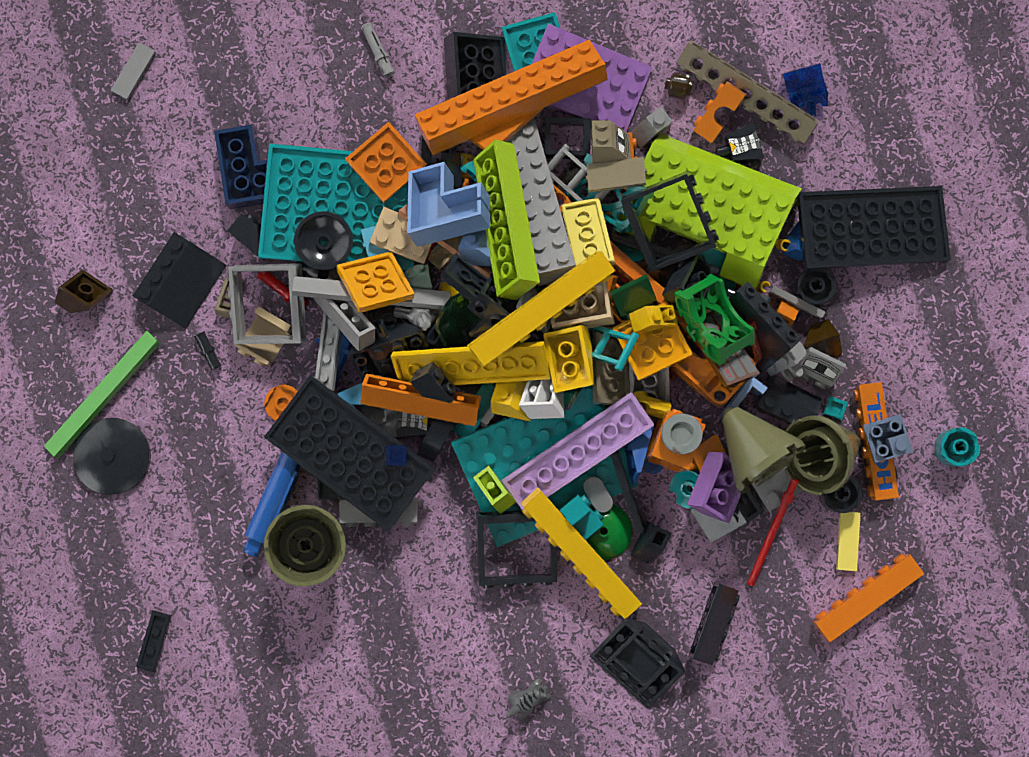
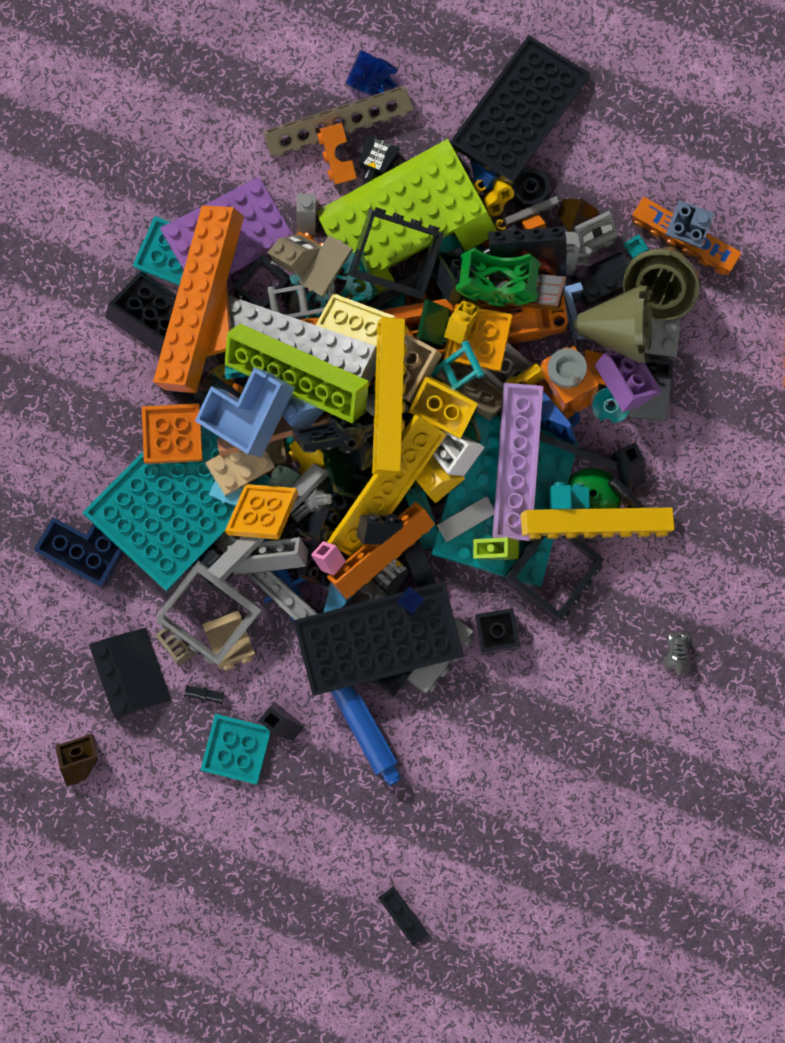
camera: 55 degrees left, 5 degrees down
bright green tile [44,331,161,459] -> none
black dish [73,418,151,495] -> none
black slope [227,213,265,261] -> none
red pin [257,271,309,307] -> none
orange tile [264,384,298,421] -> none
olive cone [264,505,346,586] -> none
black dish [294,211,353,270] -> none
light grey pin [361,22,395,78] -> none
light grey tile [480,406,497,428] -> none
light grey tile [583,476,613,512] -> none
black slope [590,618,685,709] -> none
dark brown head [664,72,693,99] -> none
black slope [689,582,740,665] -> none
red bar [747,478,799,586] -> none
black brick [818,476,862,513] -> none
light yellow tile [836,512,860,571] -> none
teal brick [934,427,980,467] -> none
none -> teal plate [200,714,271,785]
none -> black slope [258,702,305,741]
none -> bright pink brick [311,541,346,575]
none -> light grey tile [437,496,494,542]
none -> black brick [475,608,520,655]
none -> yellow axle [483,178,514,216]
none -> black pin [607,475,642,508]

